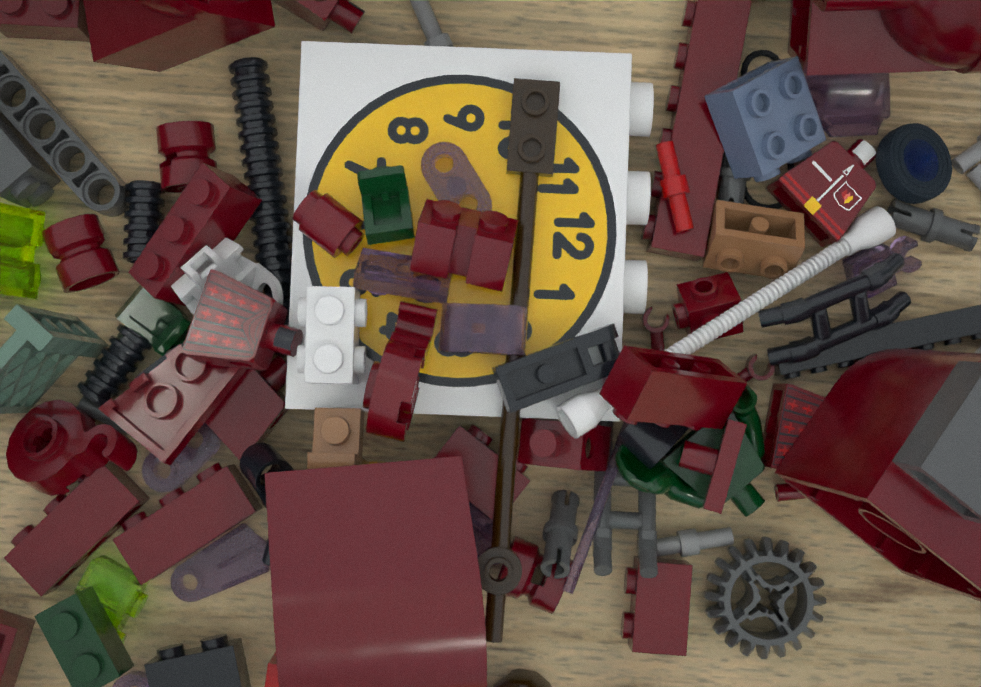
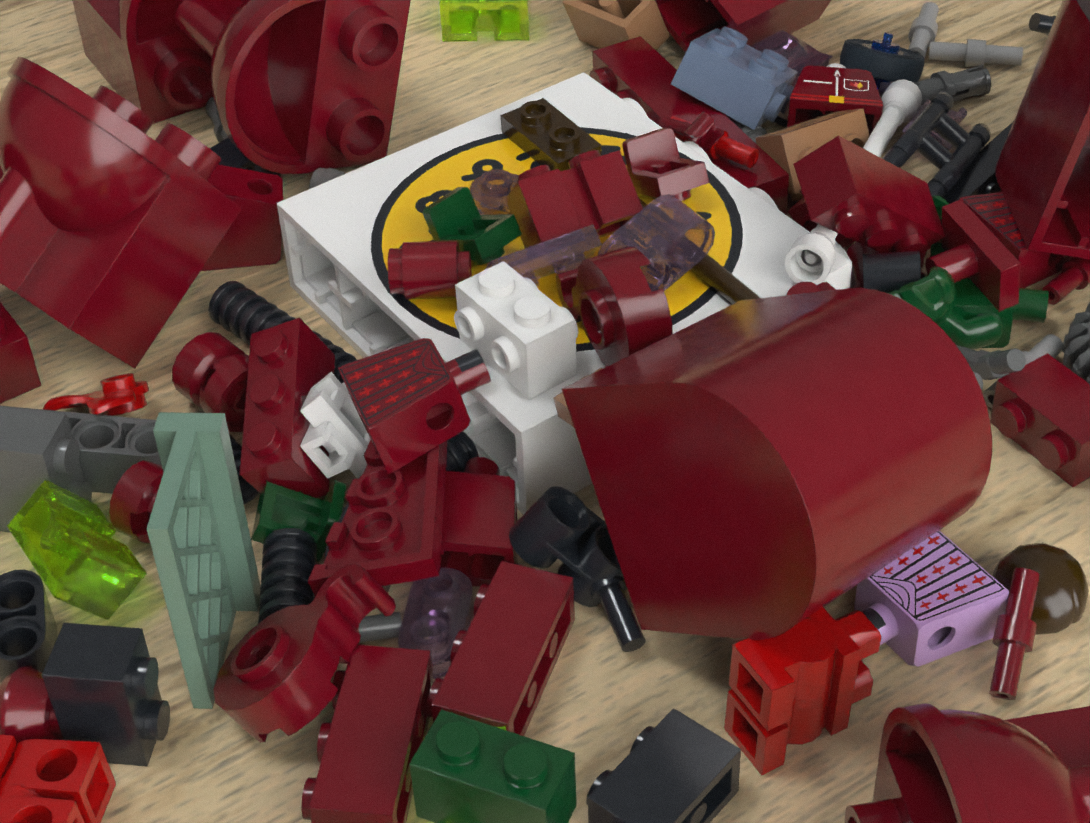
camera: 35 degrees left, 45 degrees down
clear purple piece [171,523,270,602] -> none
black plate [492,323,620,413] -> none
none -> red plate [43,373,149,416]
none -> bracket [622,127,709,204]
none -> dark red hand [658,112,725,152]

